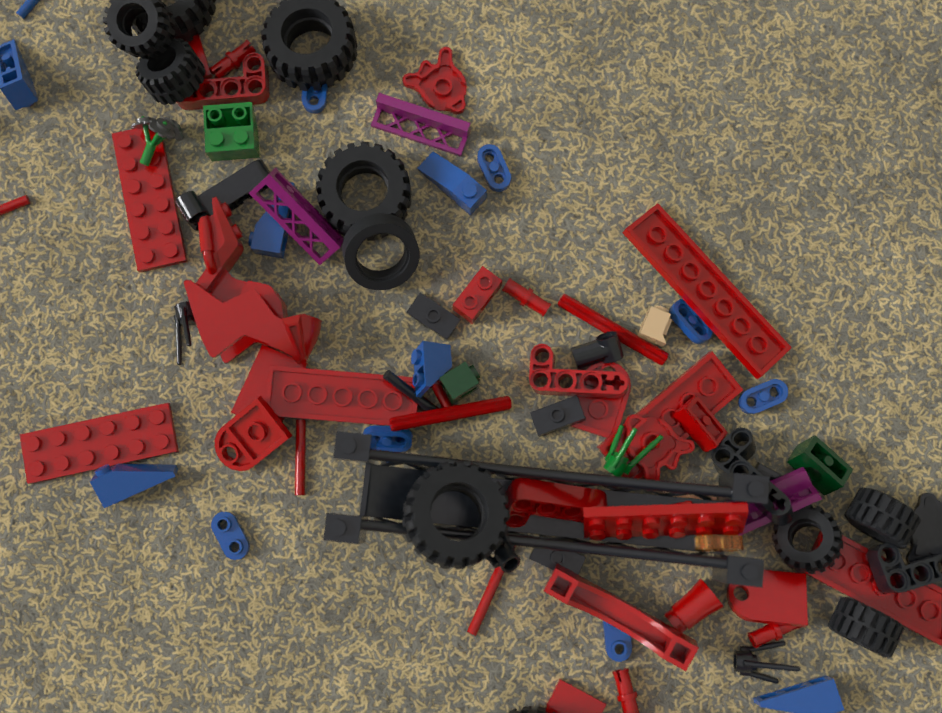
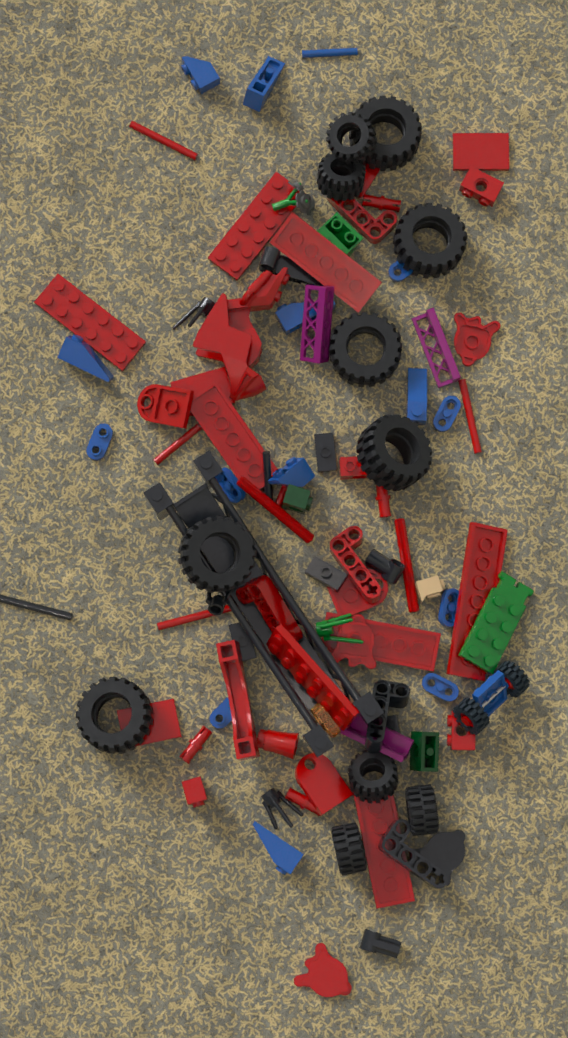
camera: 50 degrees right, 0 degrees up
black tyre [342,213,420,290] -> none
red slope [673,395,728,452] -> none
none -> red plate [269,212,382,313]
none -> black tyre [356,414,432,491]
none -> red brick [447,710,475,751]
none -> plate [453,660,530,735]
none -> red bar [458,379,482,454]
none -> green hinge [458,571,534,674]

